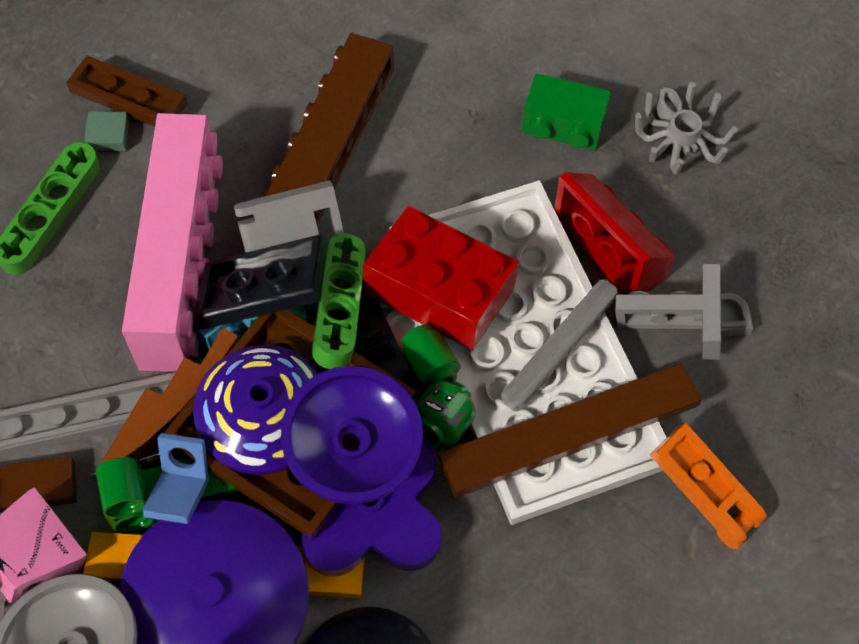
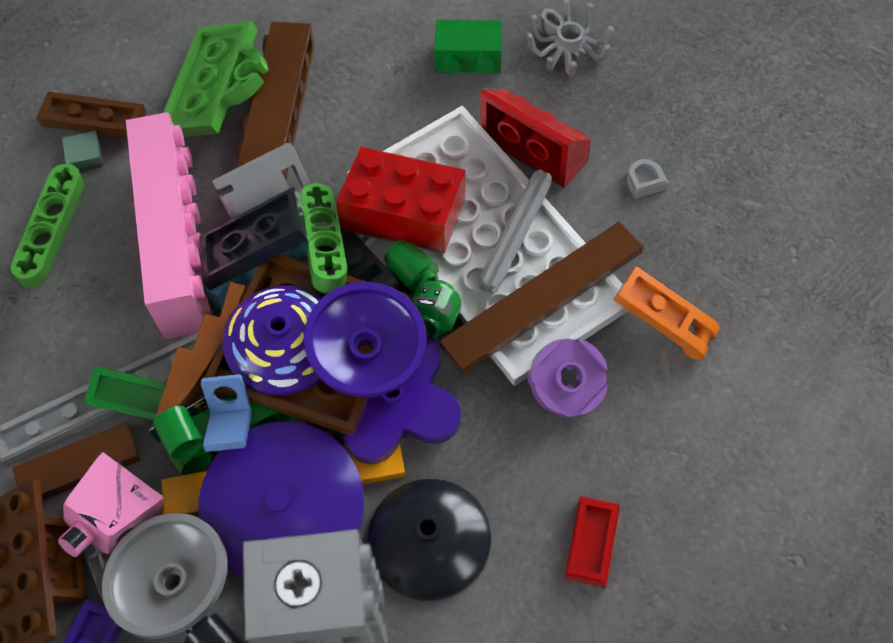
camera: 10 degrees left, 0 degrees up
light grey bracket [615,264,721,360] -> none
none -> green tile [84,366,166,420]
none -> bright green plate [163,20,268,137]
none -> medium lavender plate [527,338,608,418]

